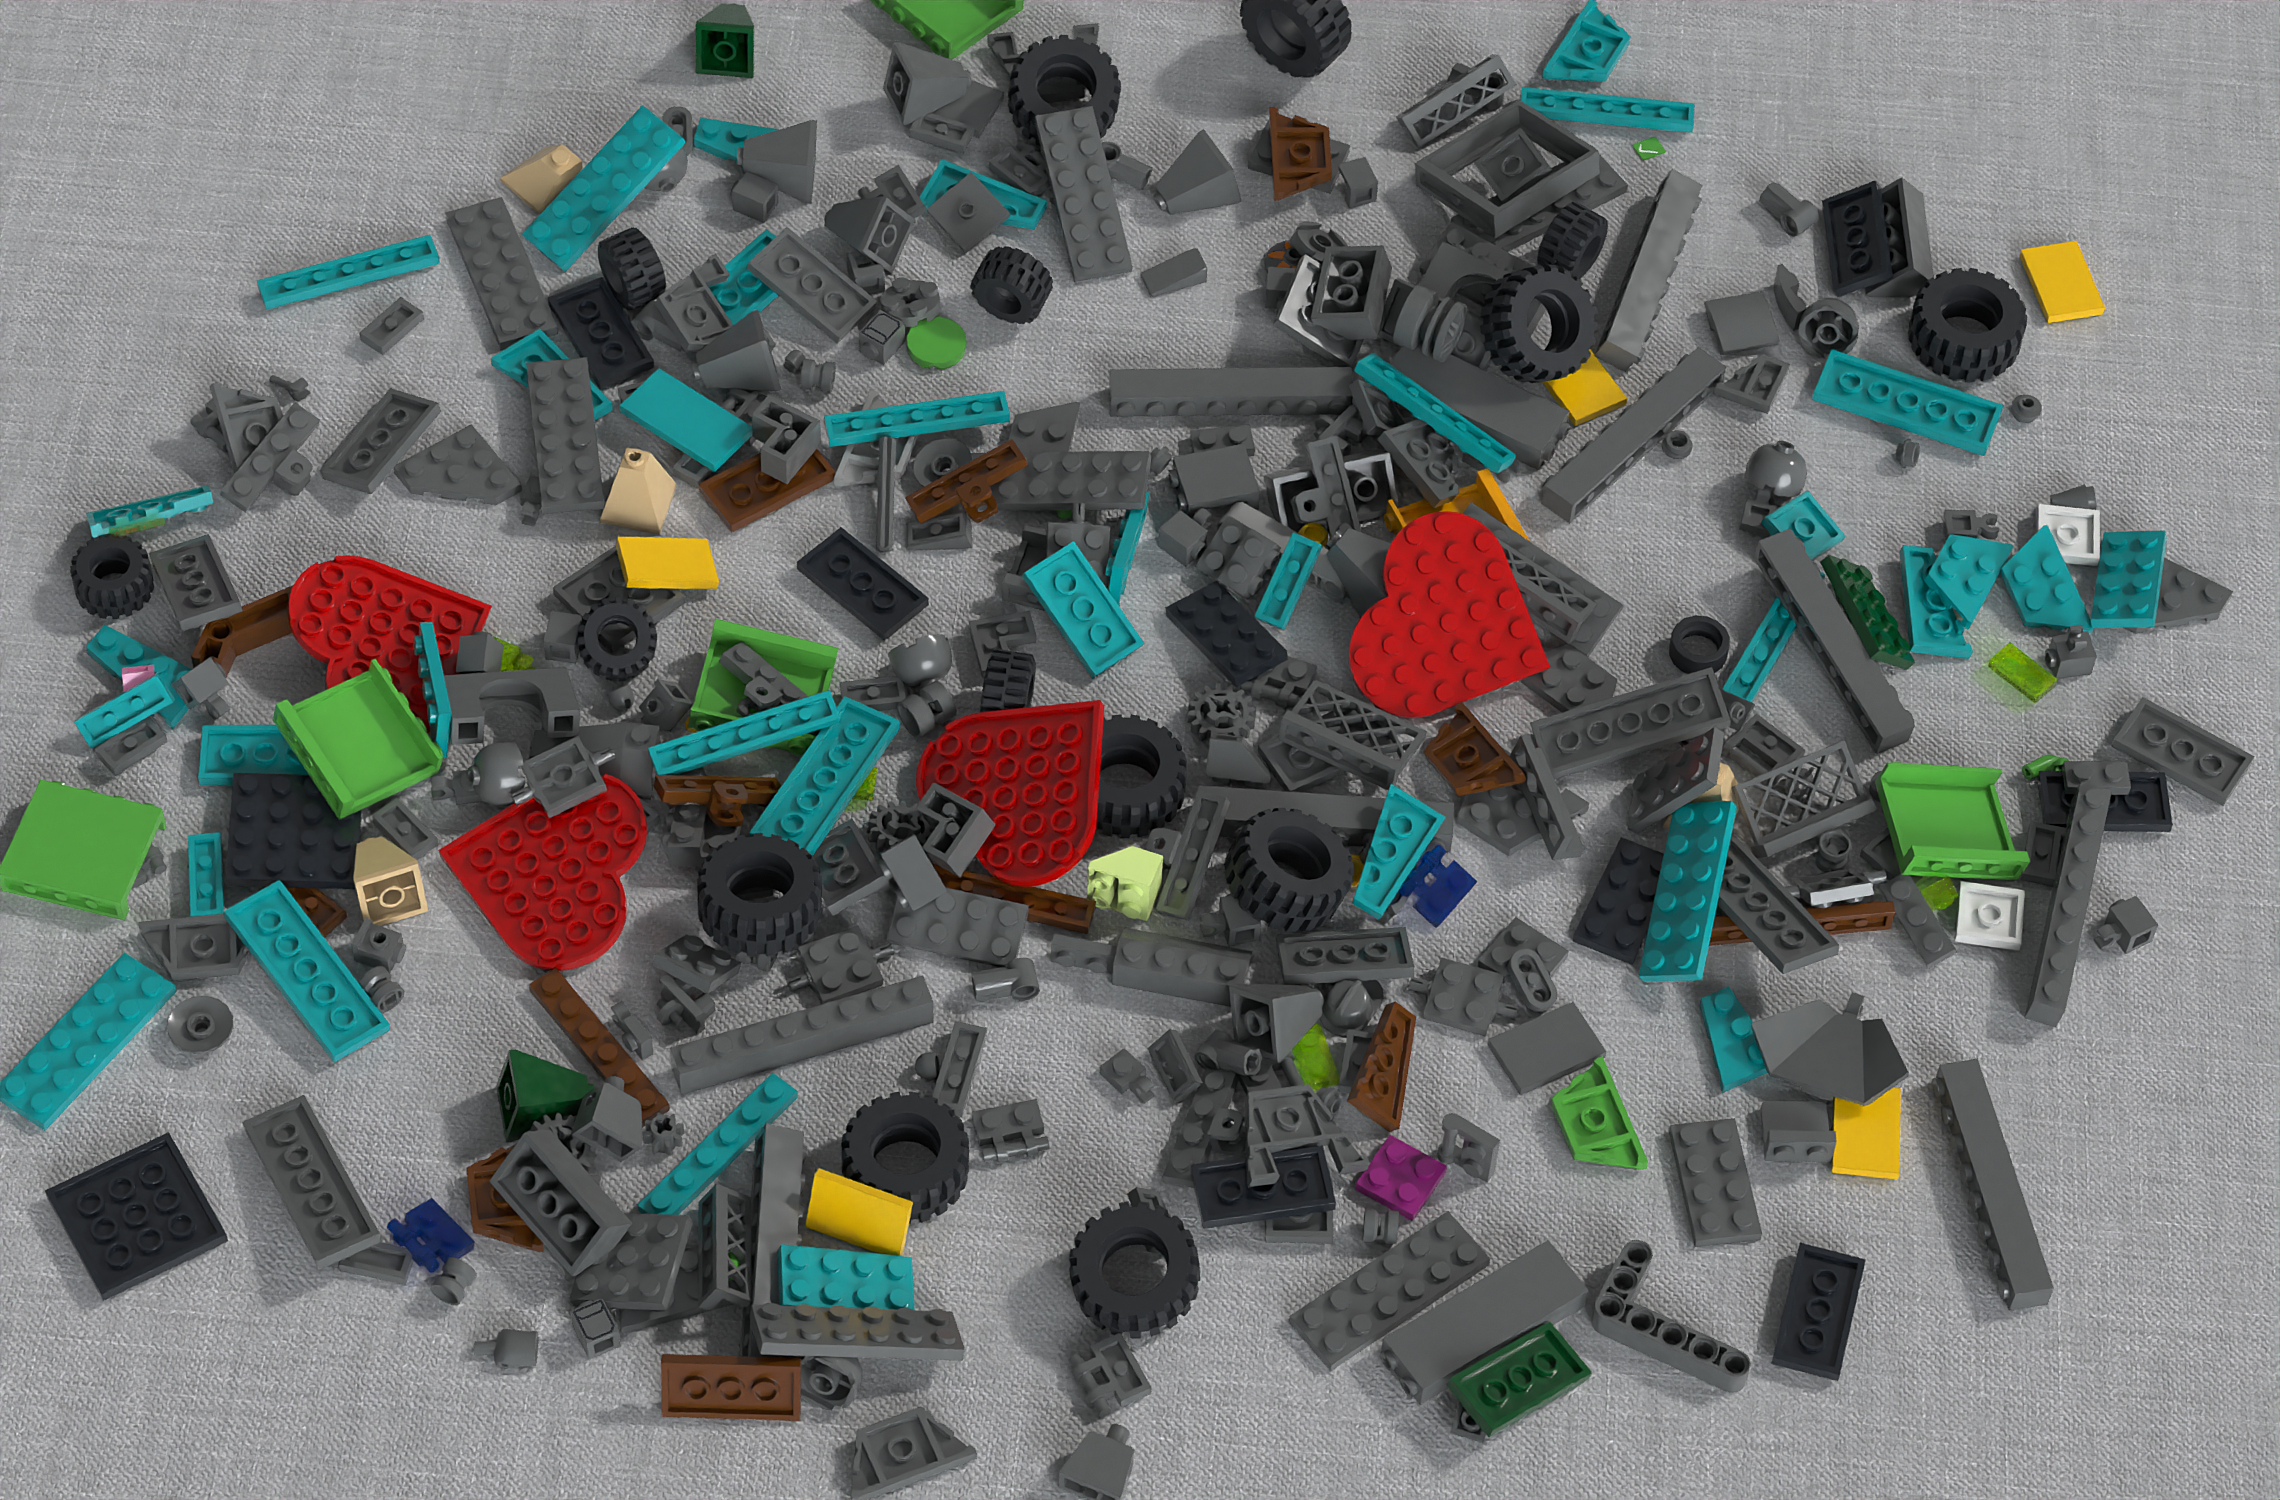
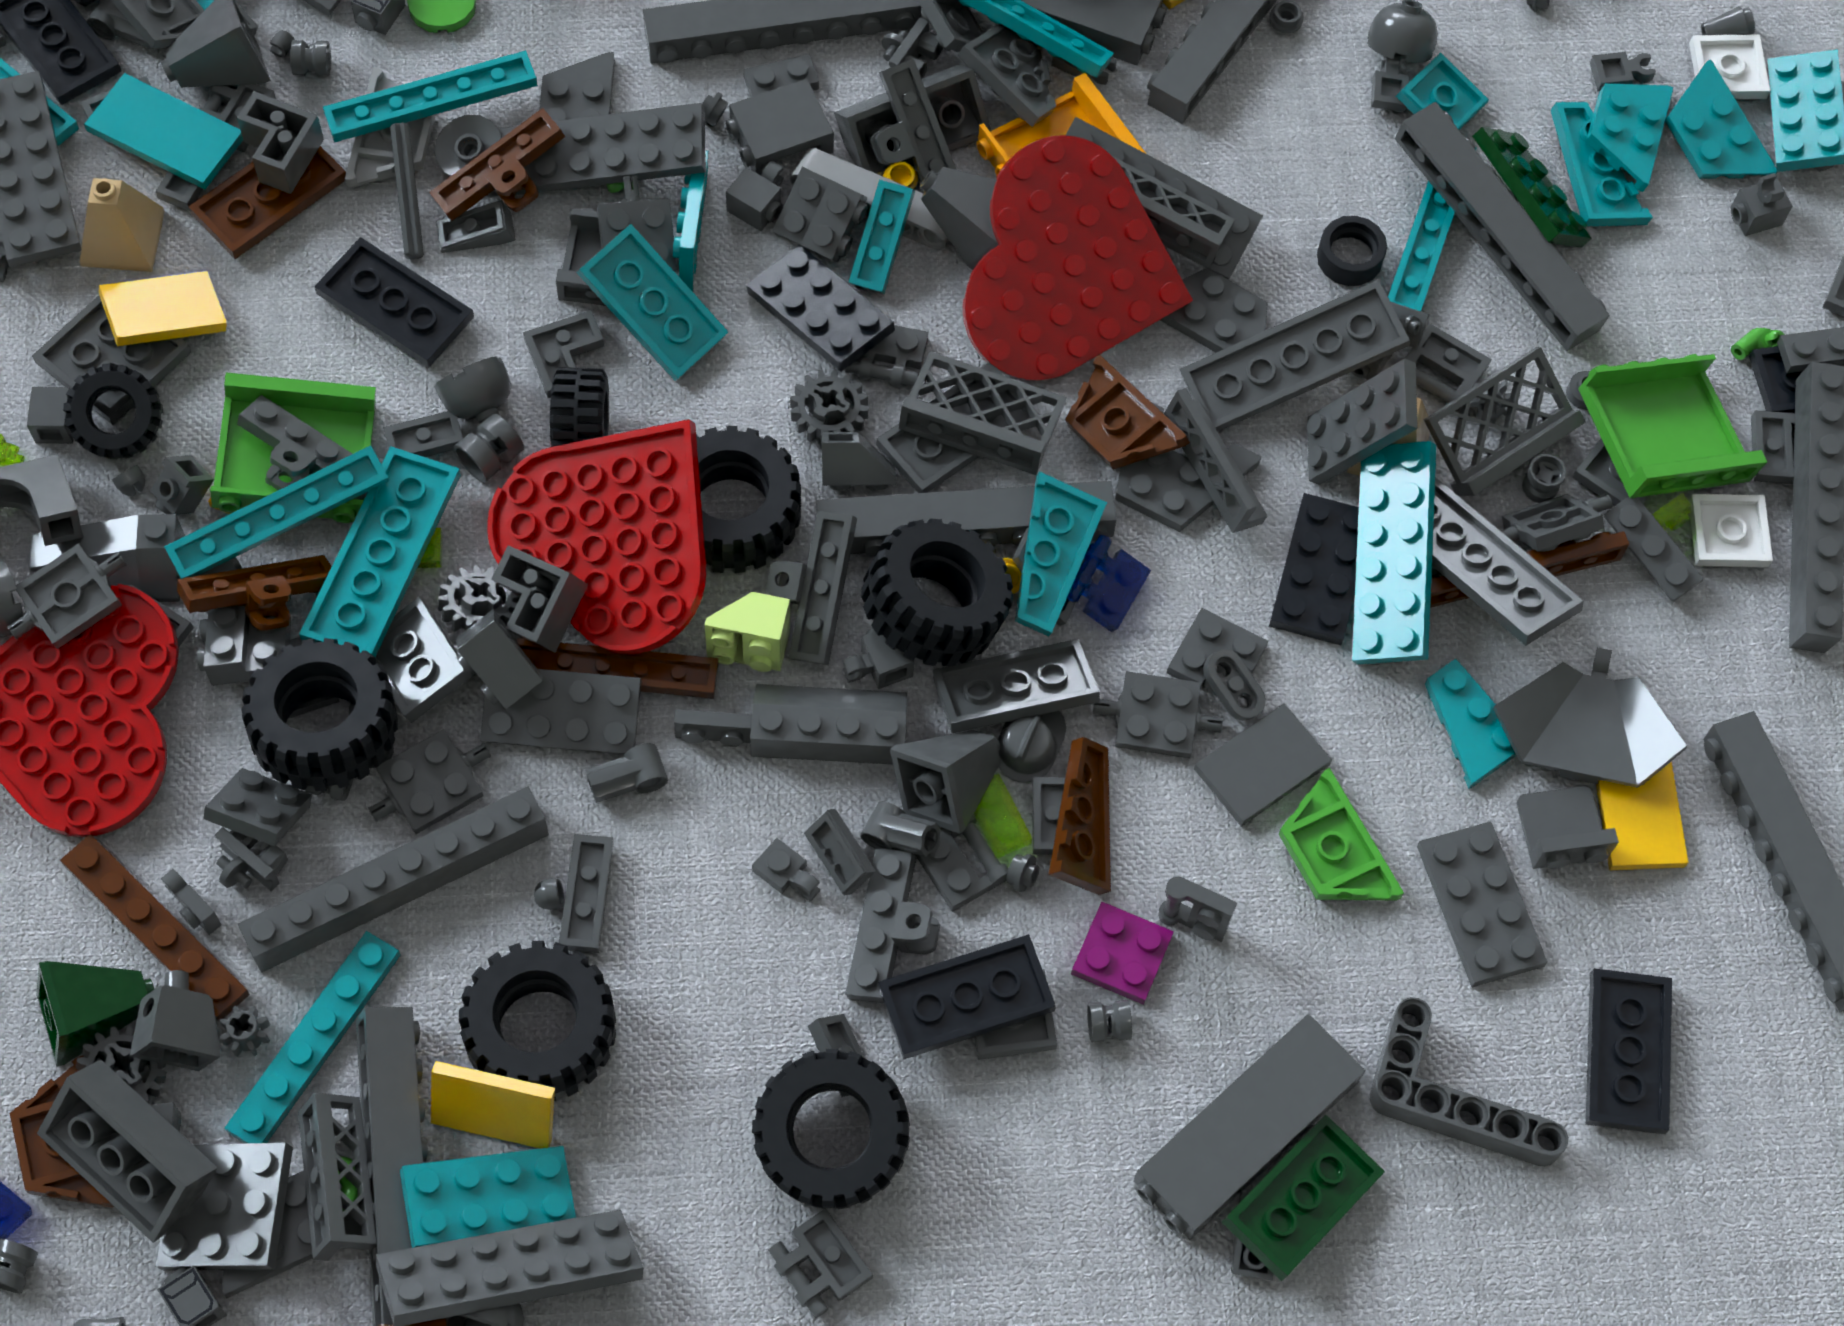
camera: 10 degrees left, 10 degrees up
dark grey plate [972,1099,1050,1163] -> none
dark grey wing [1245,1084,1370,1187] -> none
dark grey plate [1289,1211,1490,1371] -> none
clear neon green plate [1988,642,2058,704] -> none

